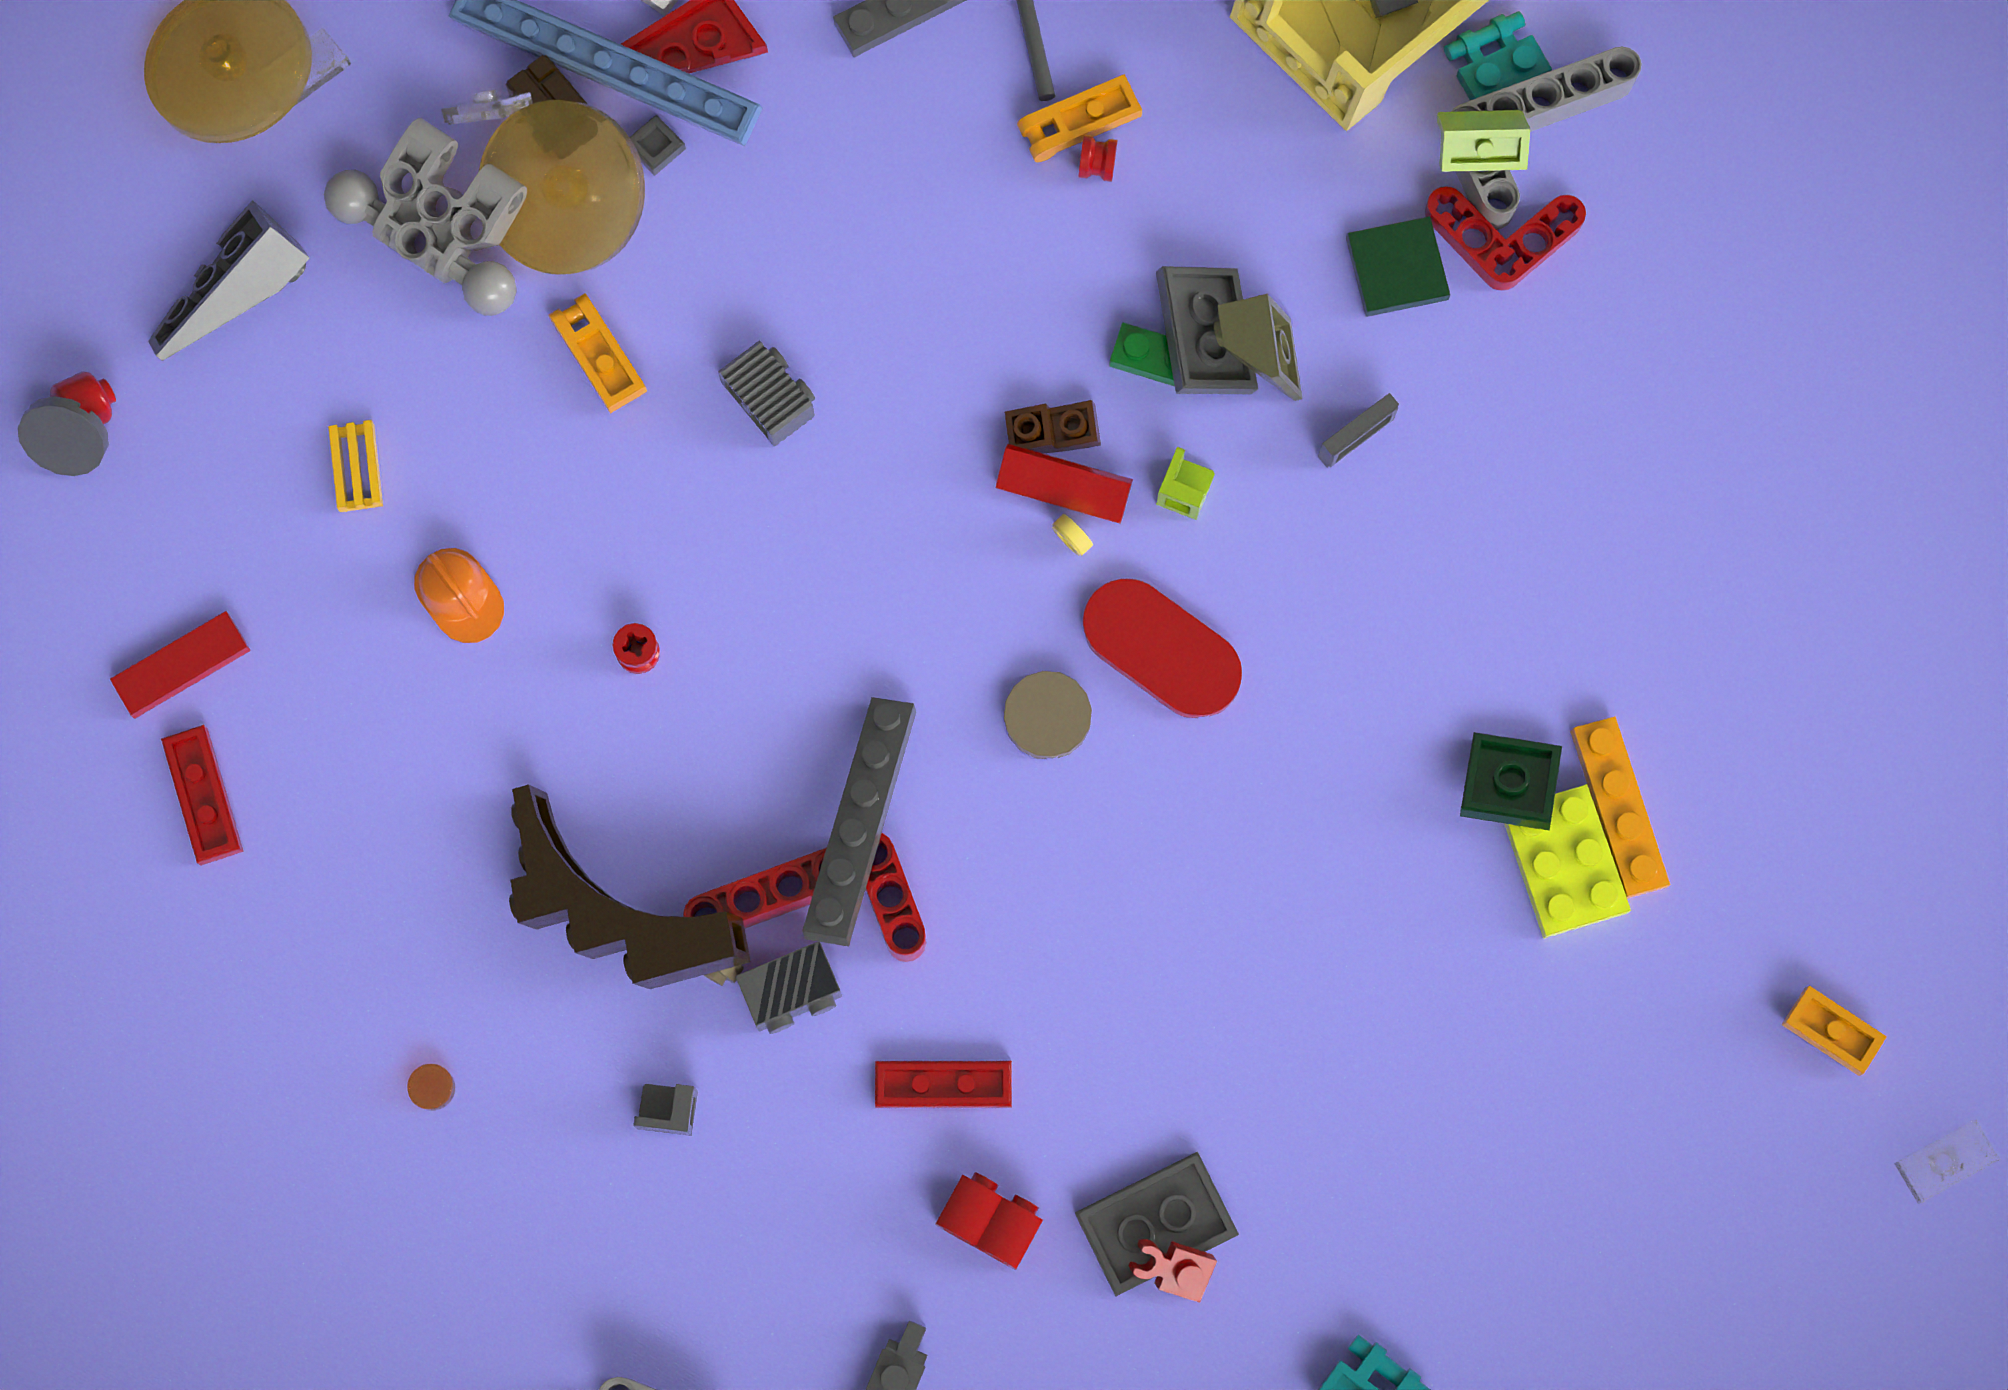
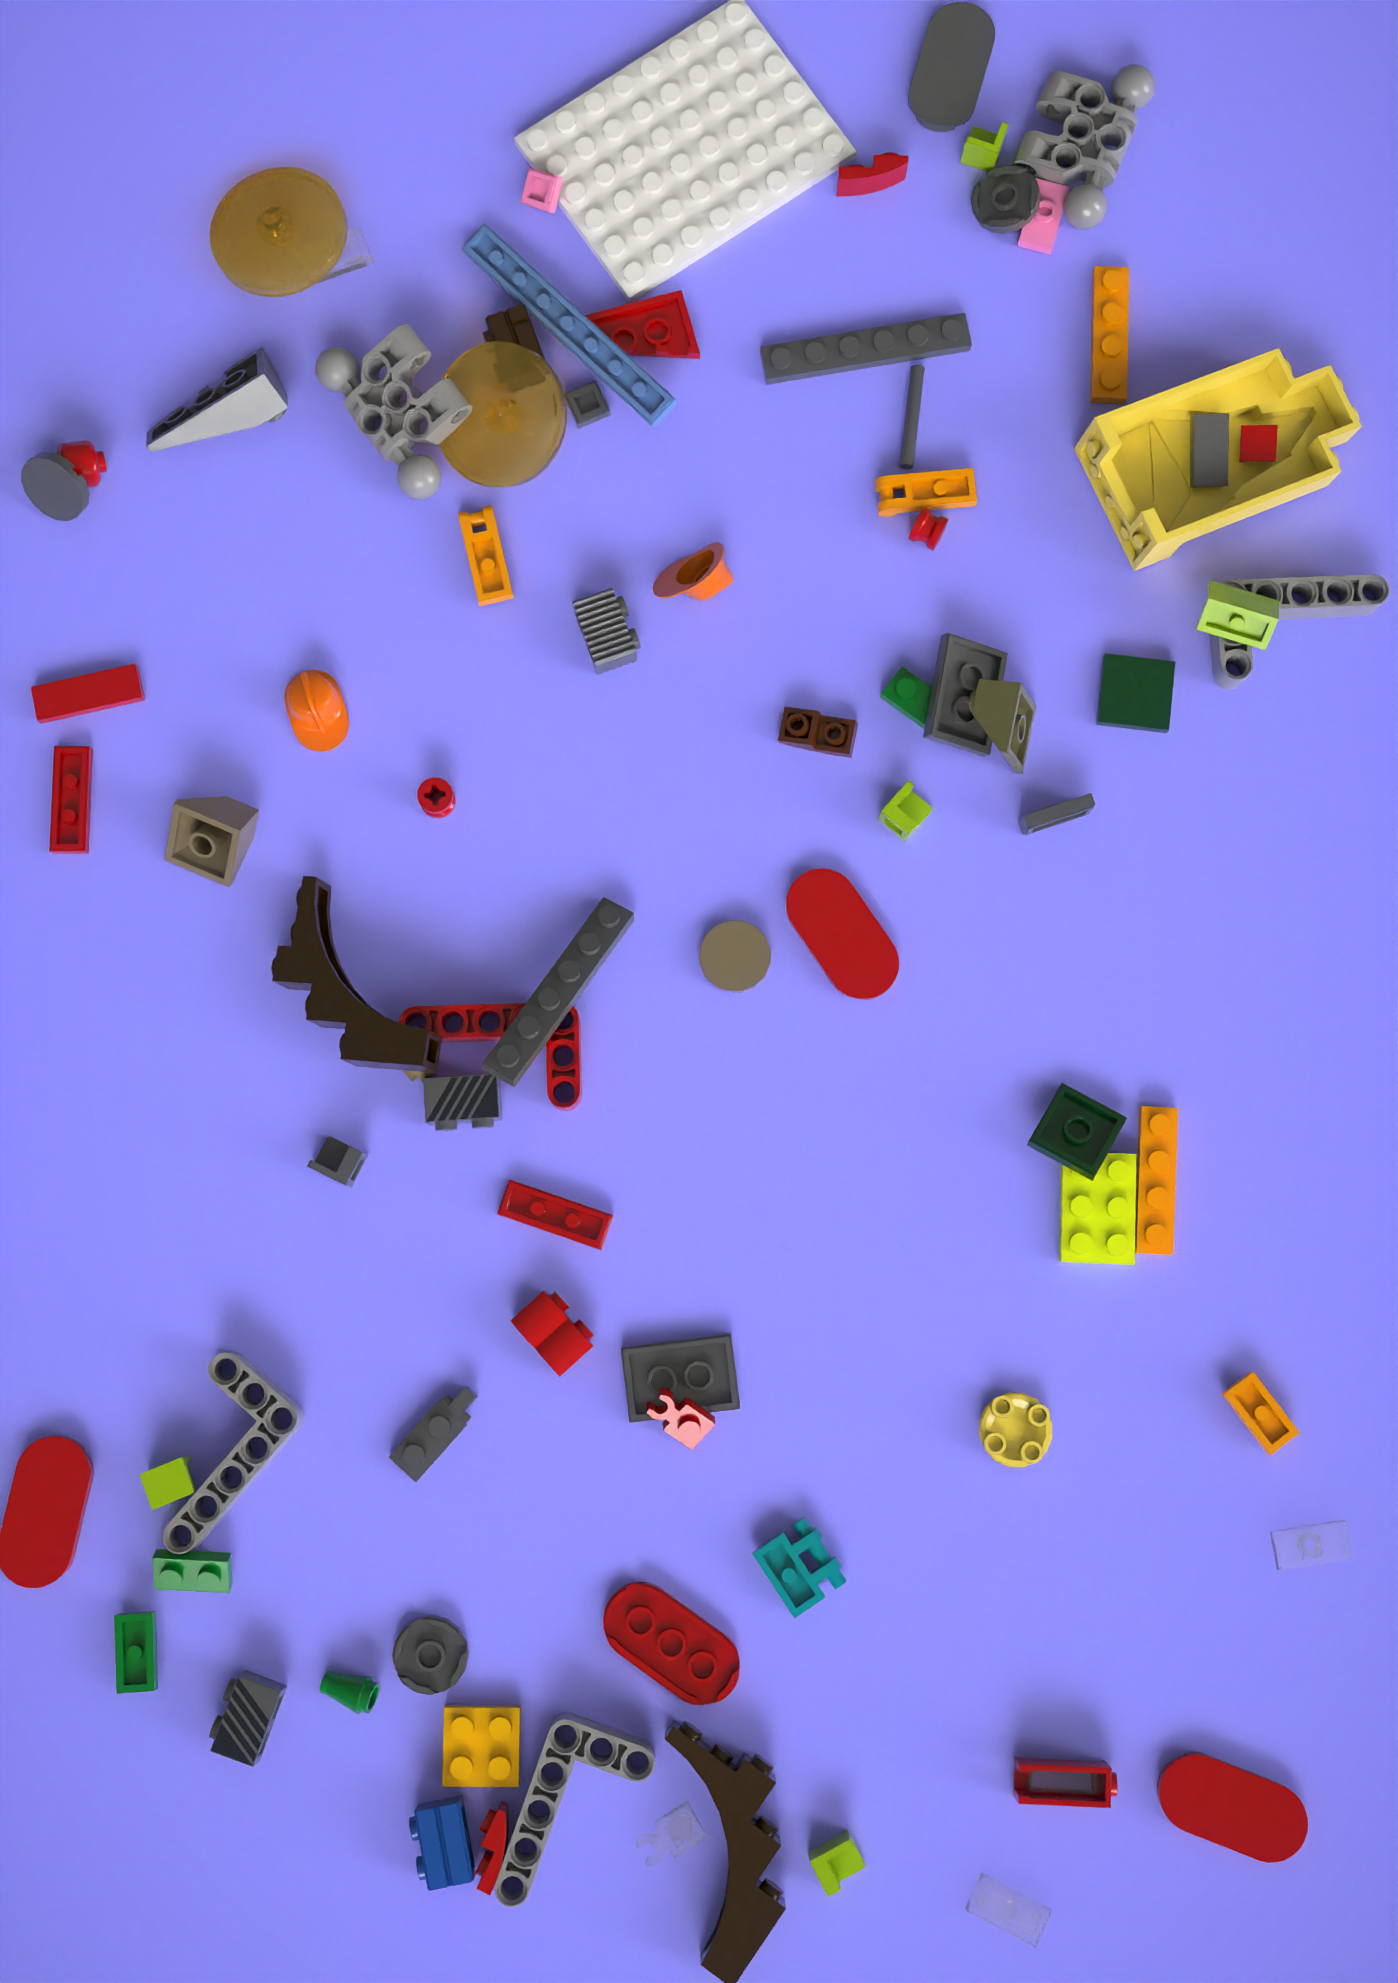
camera: 20 degrees right, 5 degrees up
yellow tile [328,420,383,512] -> none
clear orange tile [407,1064,455,1111] -> none
clear plate [441,89,533,125] -> none
red tile [995,444,1133,524] -> none
light yellow tile [1052,514,1093,556] -> none
red beam [1425,186,1586,291] -> none
teal plate [1444,11,1552,101] -> none
none -> dark tan slope [164,796,259,887]
none -> piece [652,542,733,601]
none -> light yellow dish [979,1392,1052,1467]

